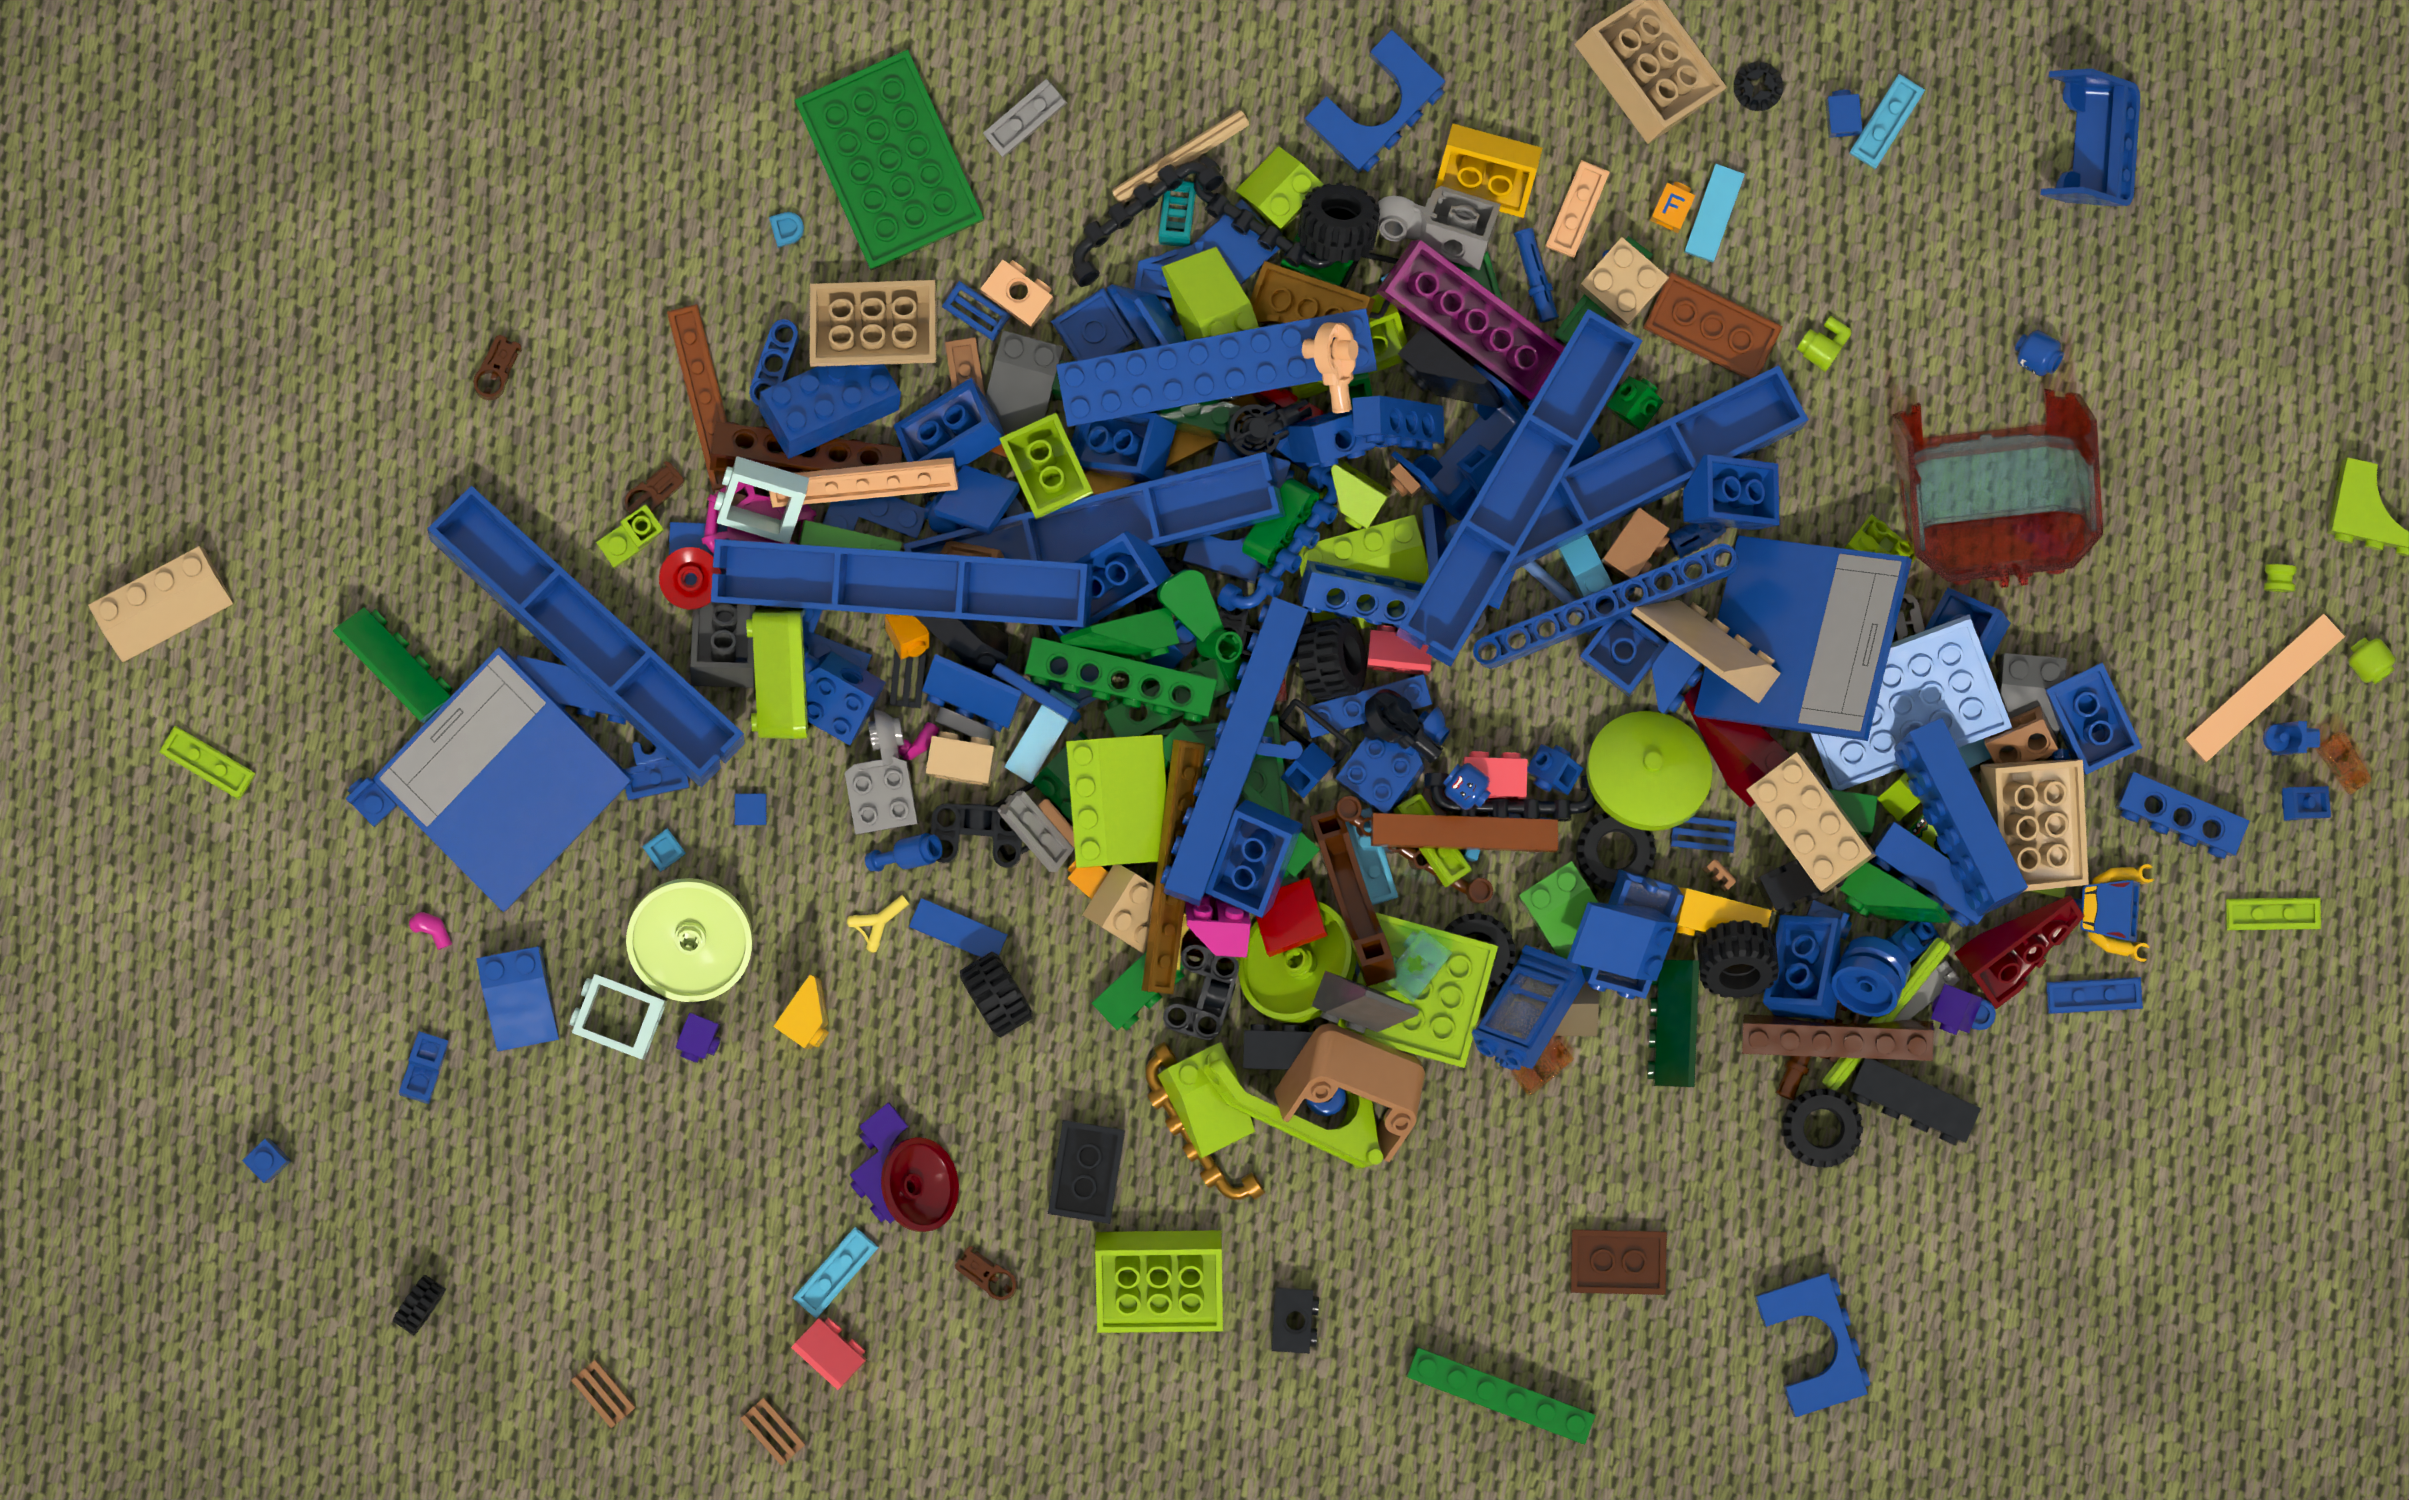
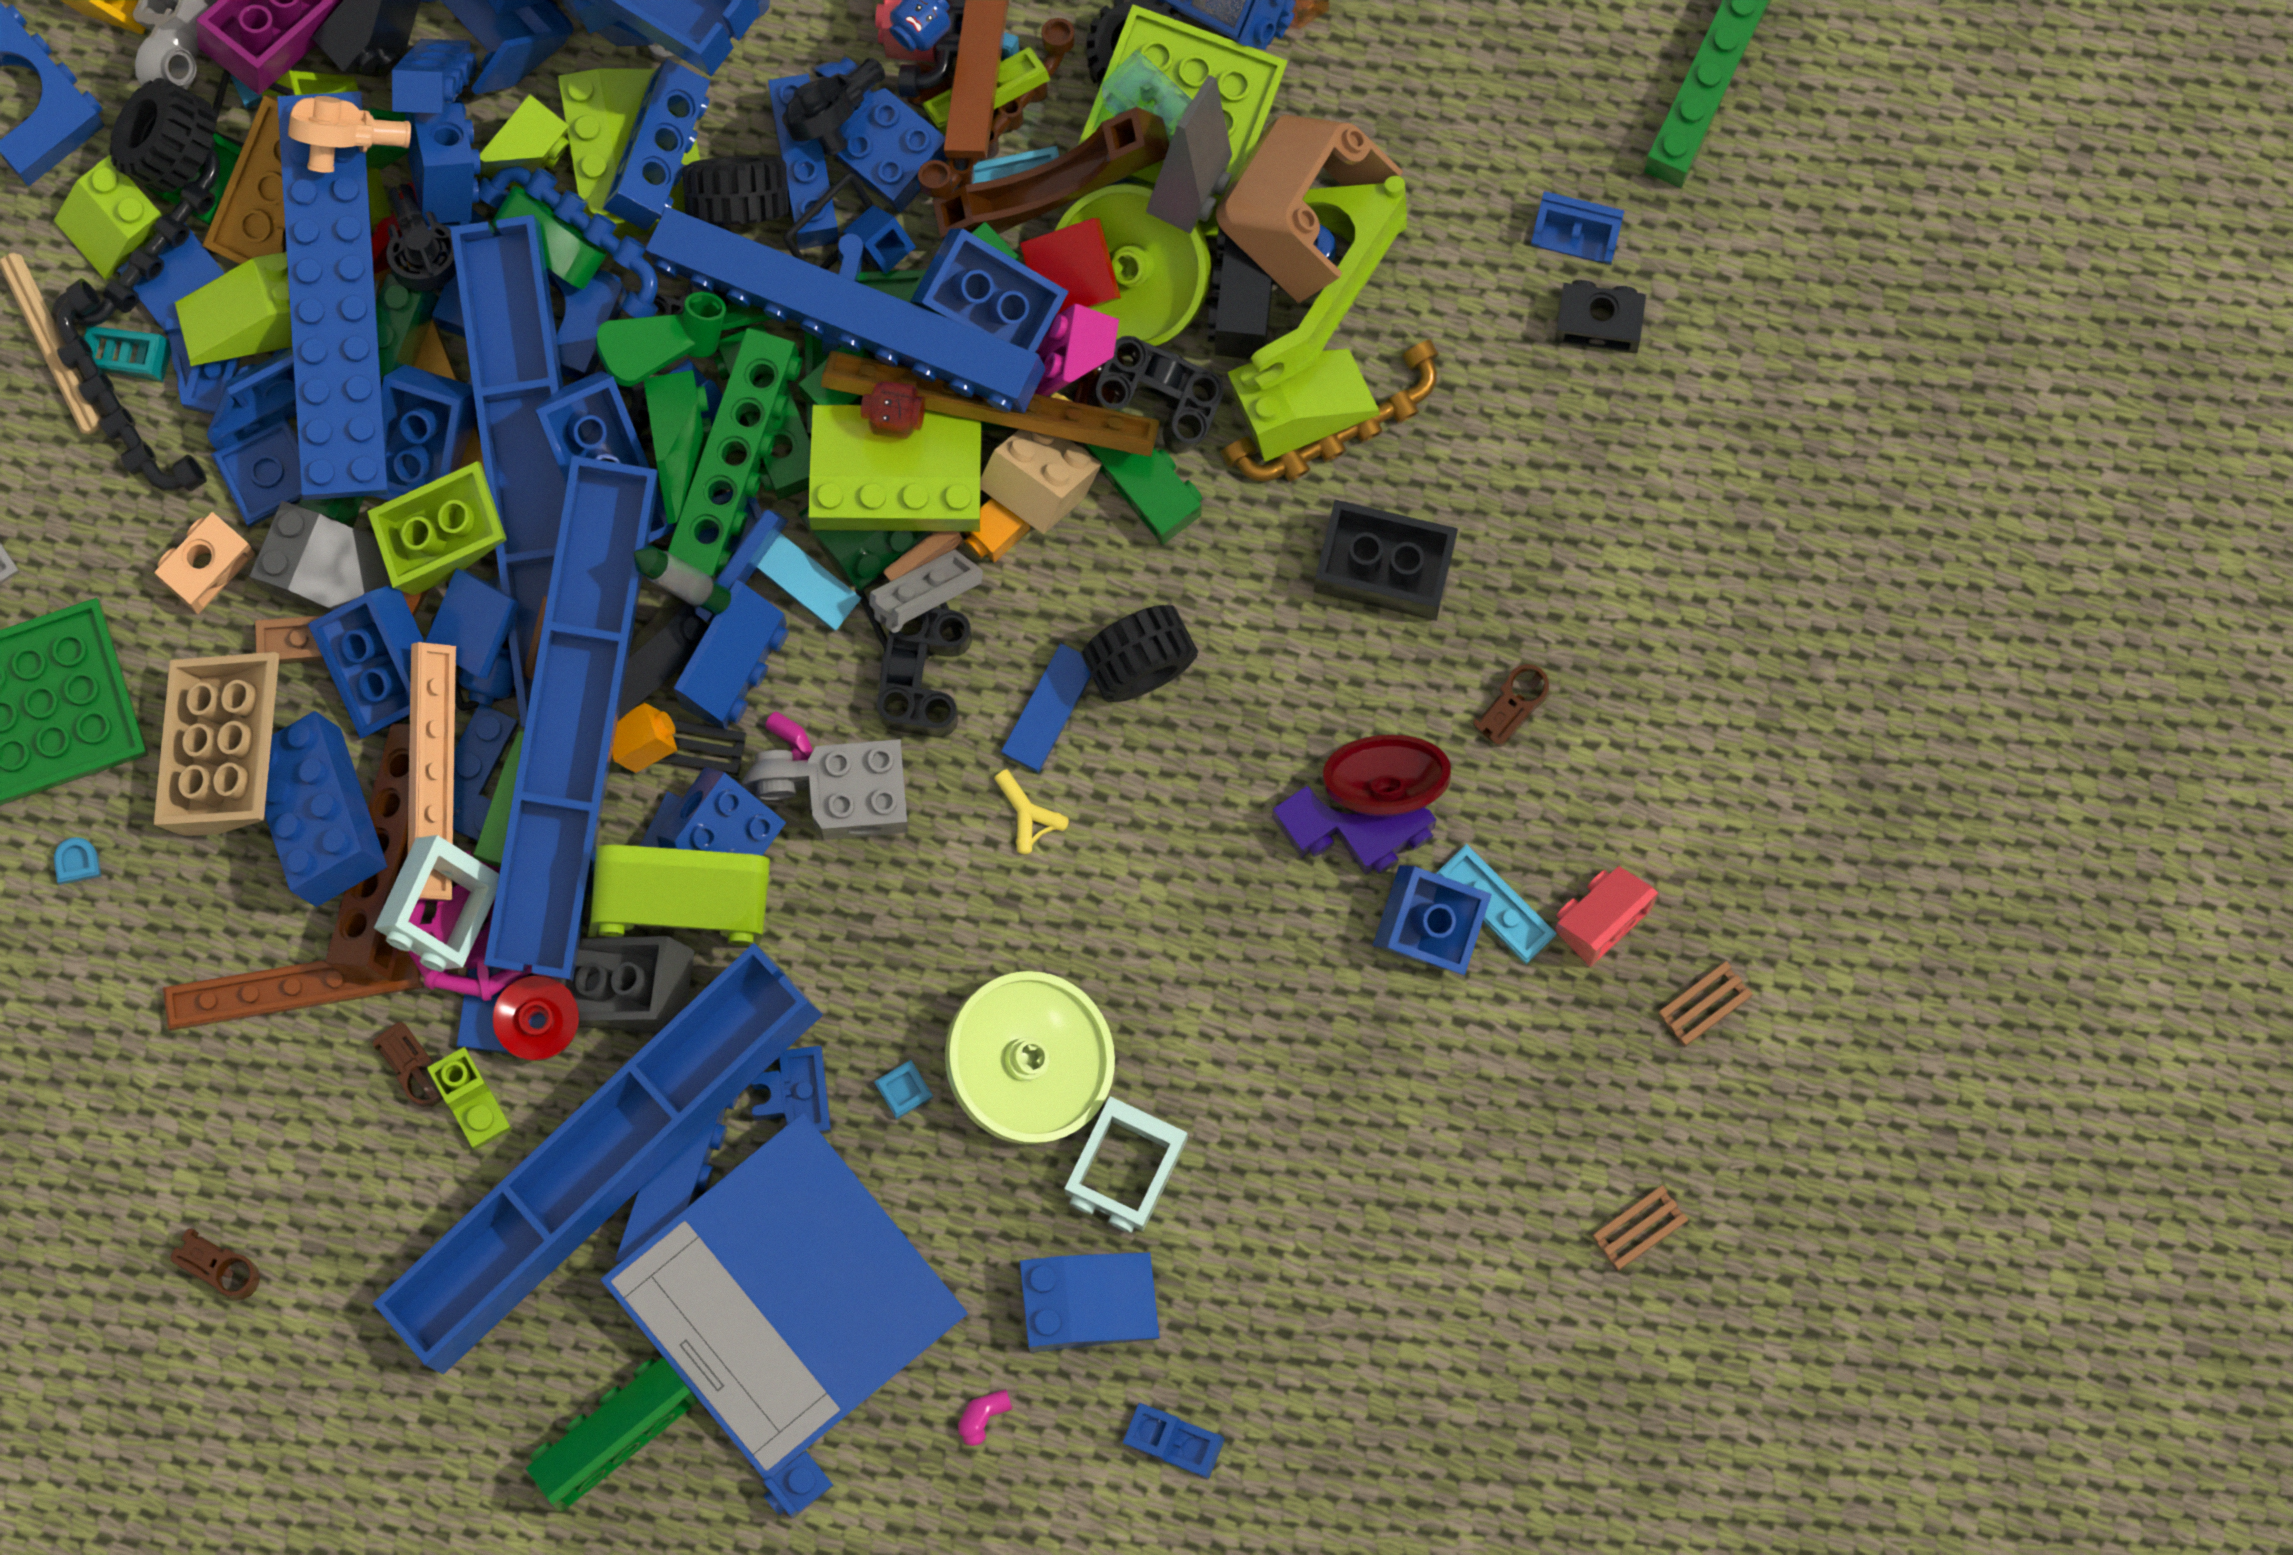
camera: 85 degrees left, 10 degrees down
black tyre [393,1275,446,1336] -> none
dark purple brick [675,1013,721,1063] -> none
blue tile [735,794,767,825] -> none
blue beam [749,319,800,407] -> none
yellow slope [773,974,829,1049] -> none
blue piece [865,833,942,872] -> none
tan brick [926,731,996,787] -> none
light grey beam [935,707,995,741] -> none
blue tile [942,281,1011,342] -> none
lime slope [1095,1230,1223,1333] -> none
coral slope [1367,625,1432,676] -> none
medium nougat plate [1390,463,1421,498] -> none
blue tile [1422,504,1448,576] -> none
none -> piece [633,546,731,615]
none -> clear red head [861,381,925,439]
none -> blue slope [1372,865,1492,975]
none -> blue hinge [1531,191,1624,265]

